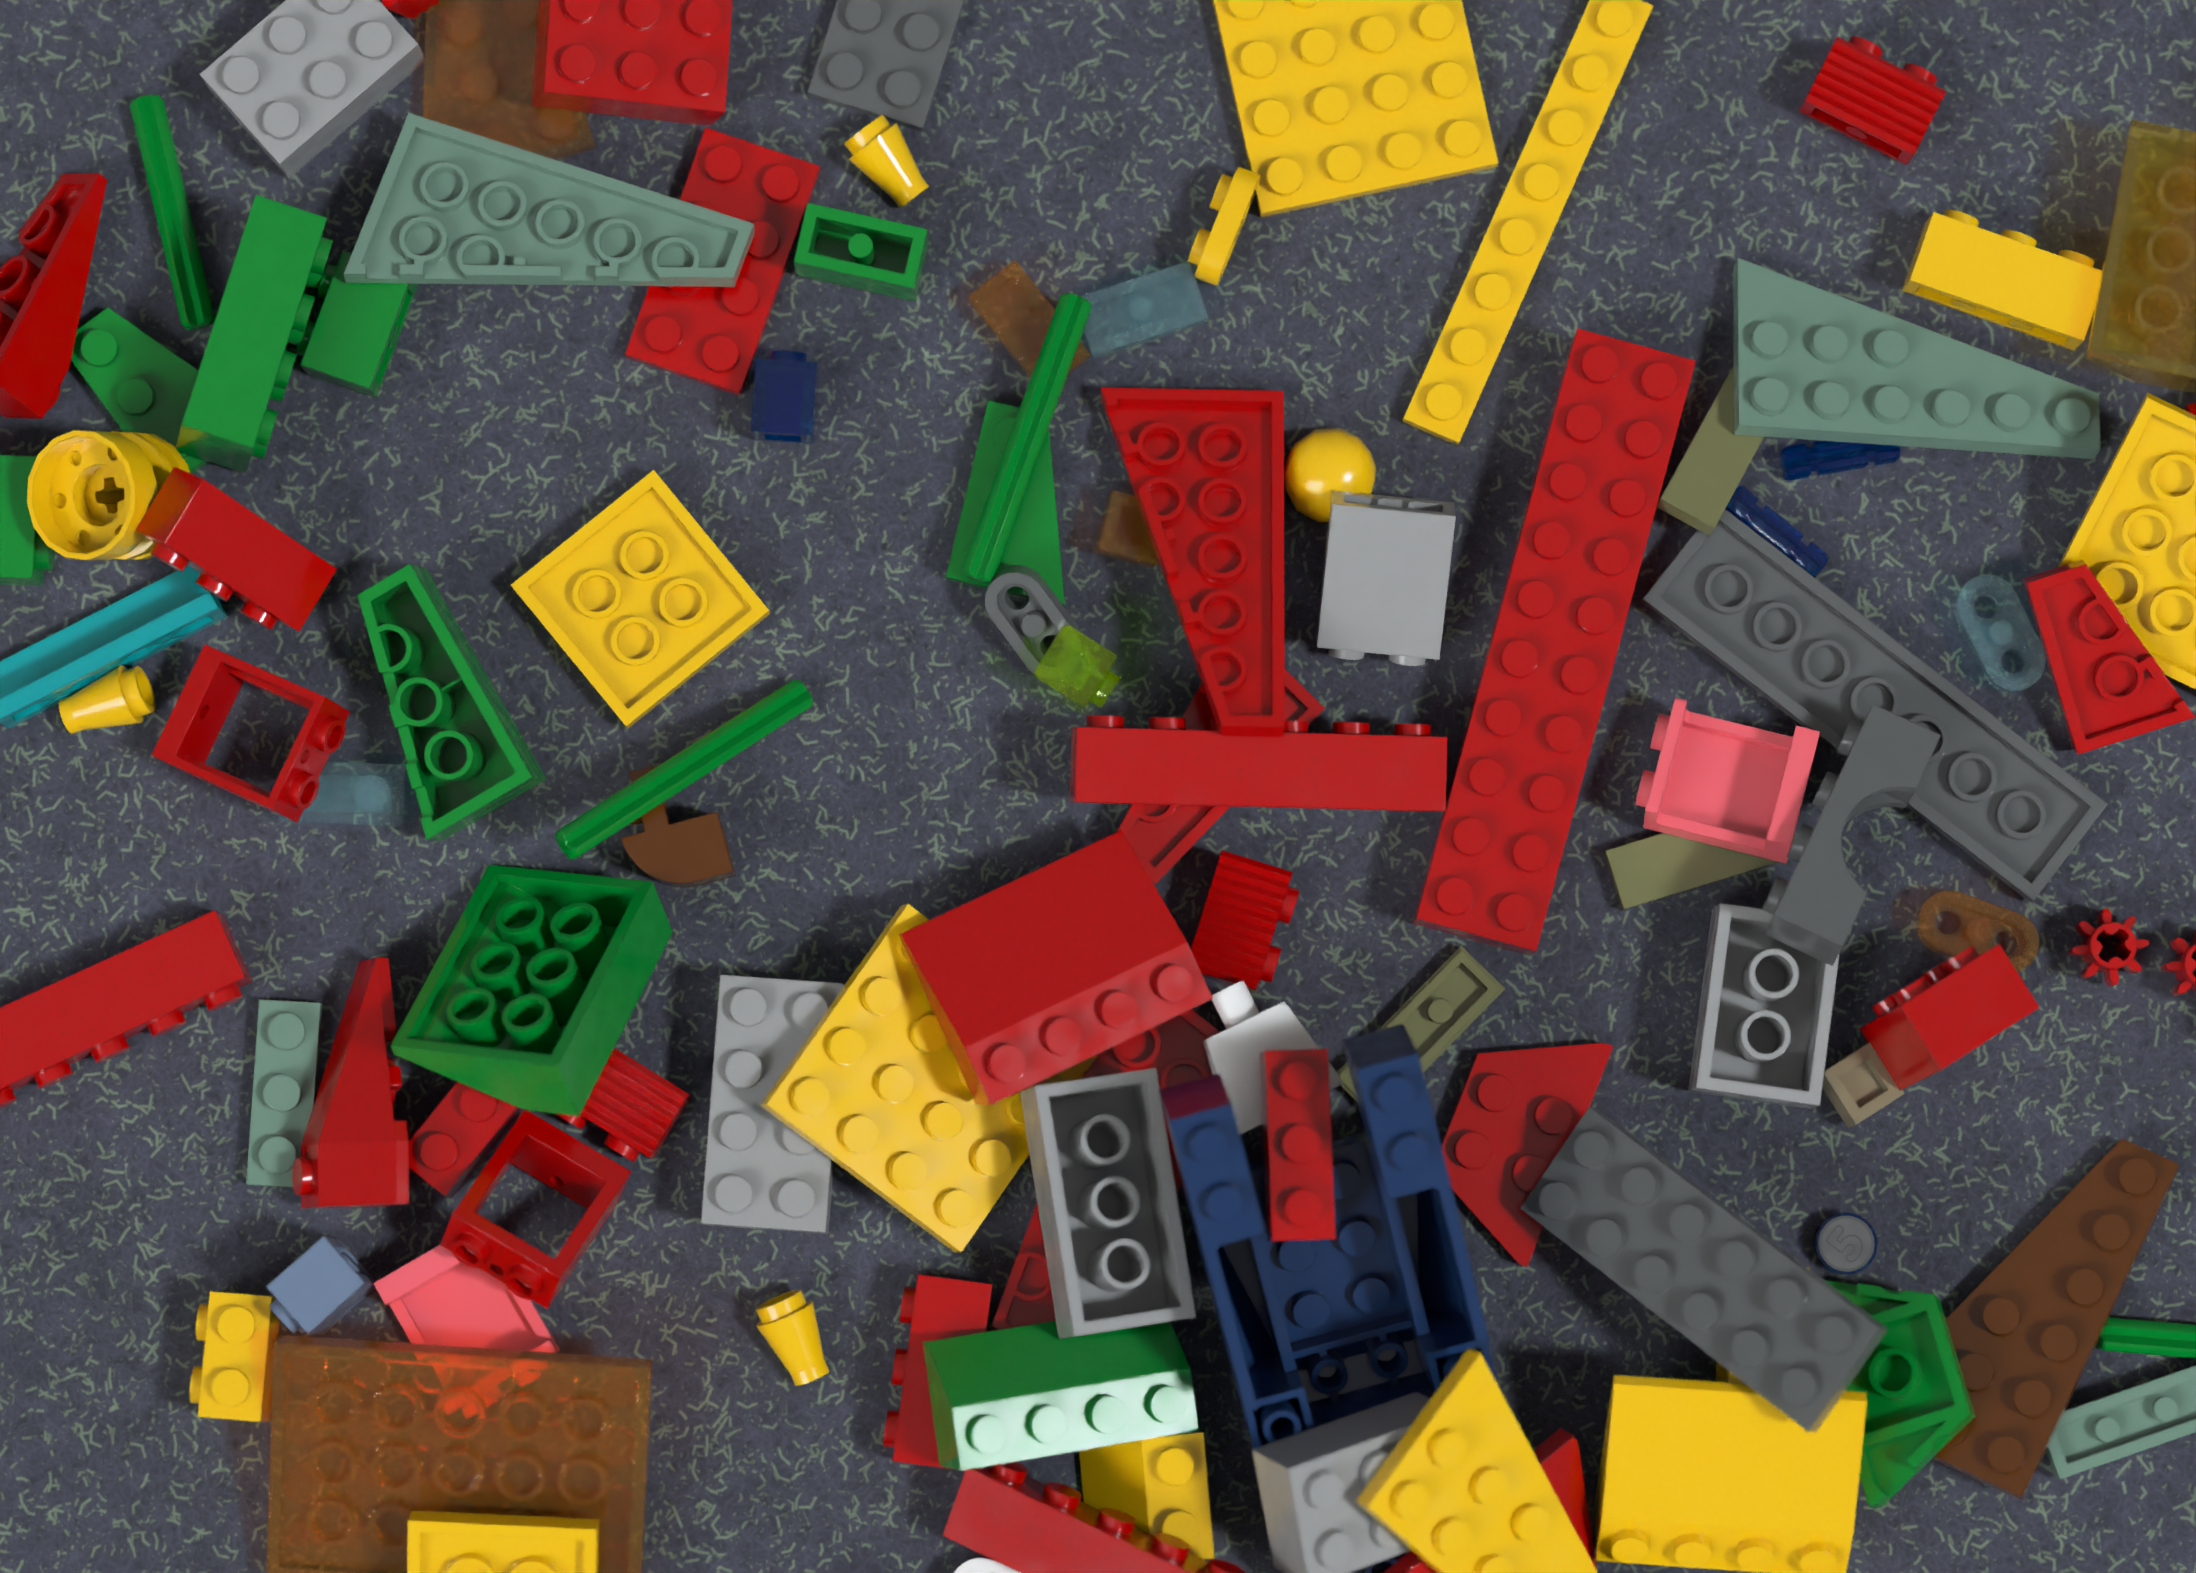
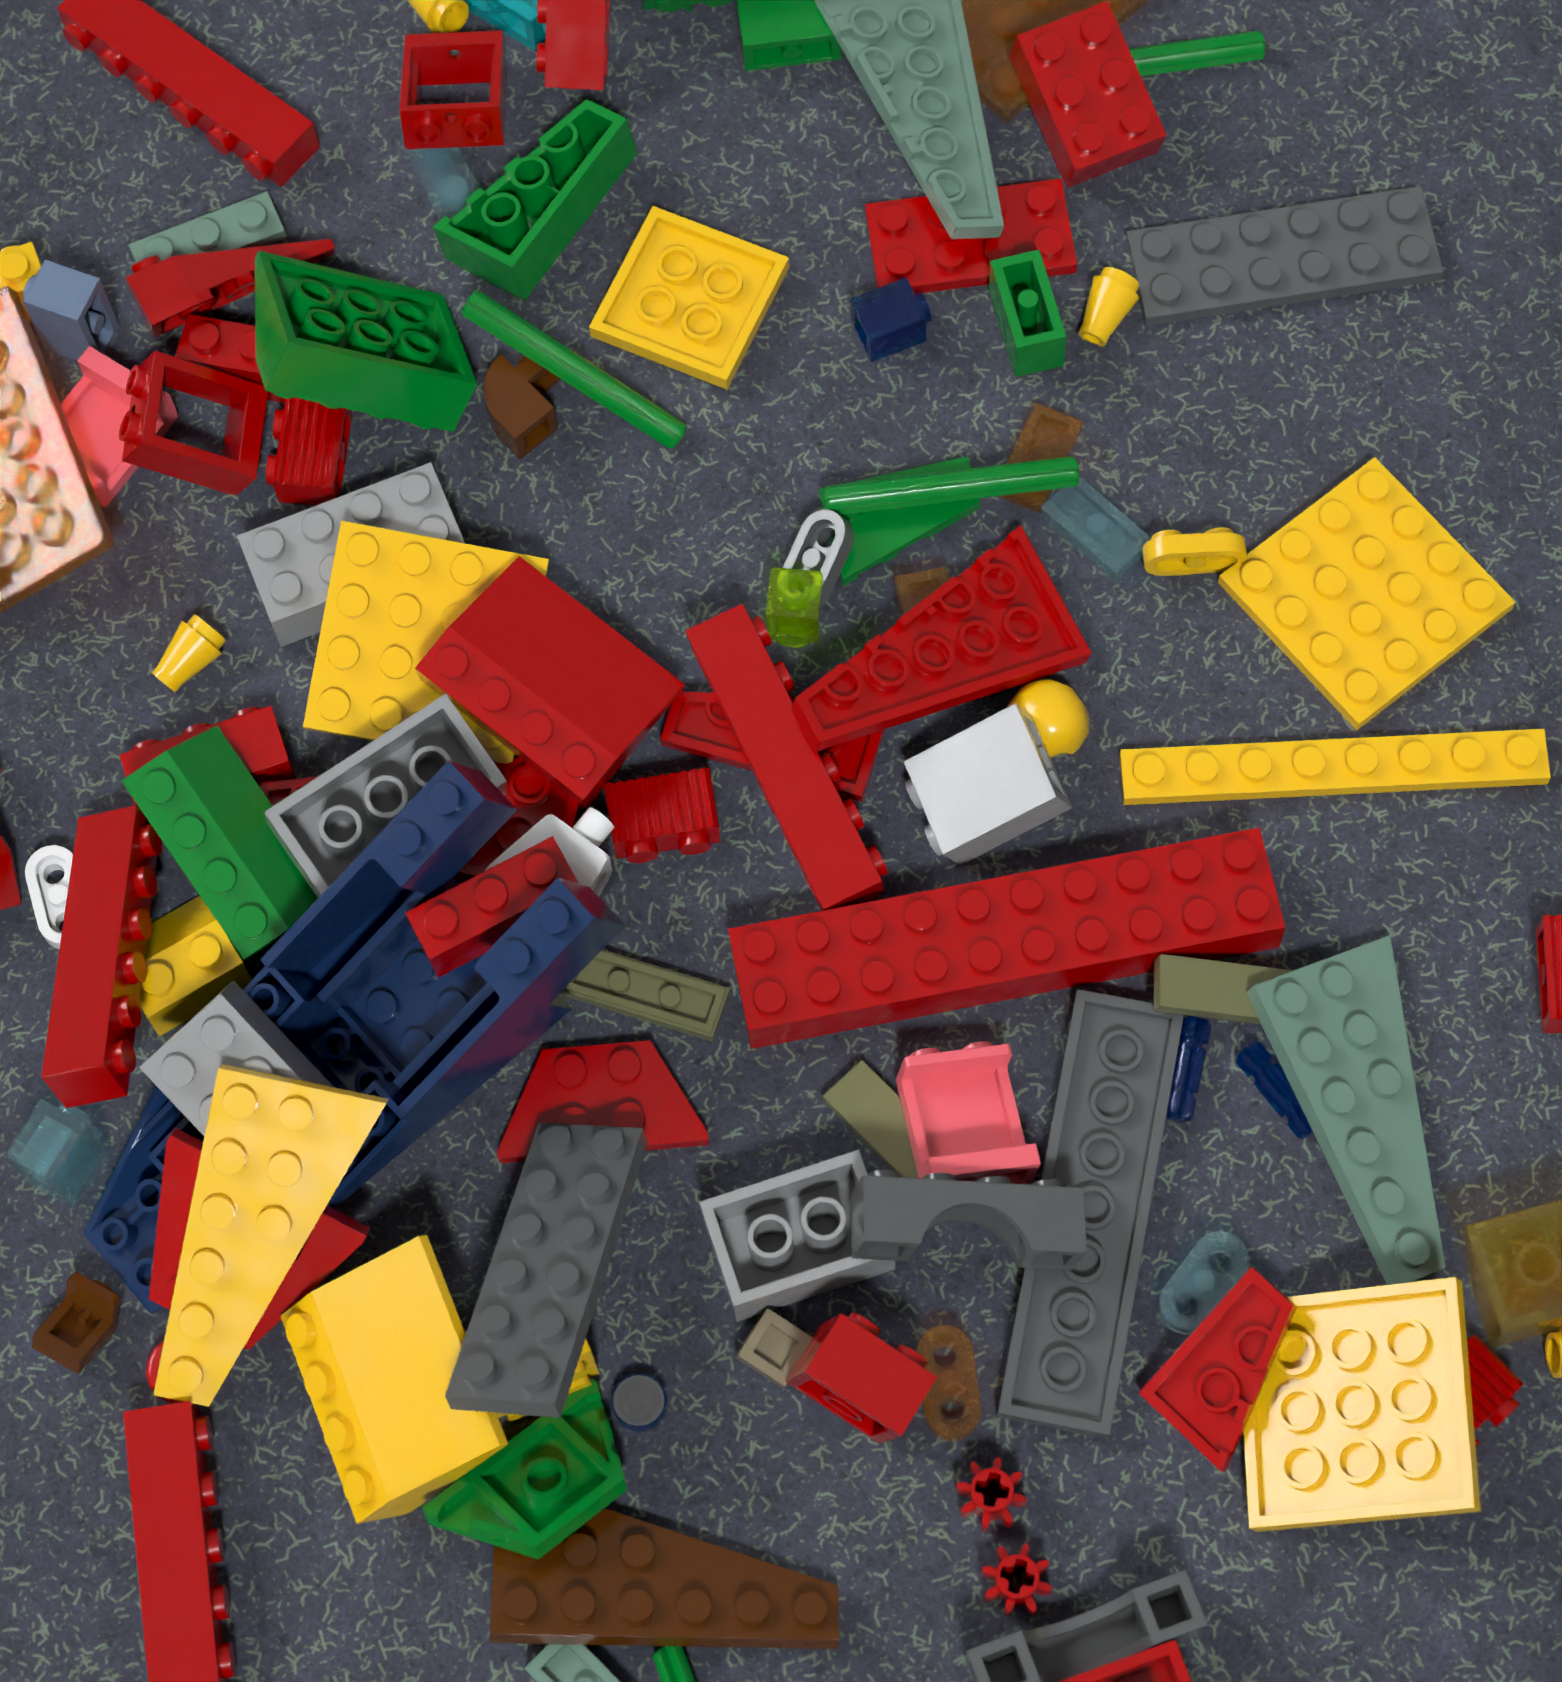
camera: 70 degrees right, 15 degrees down
yellow brick [1902,210,2107,351] -> none

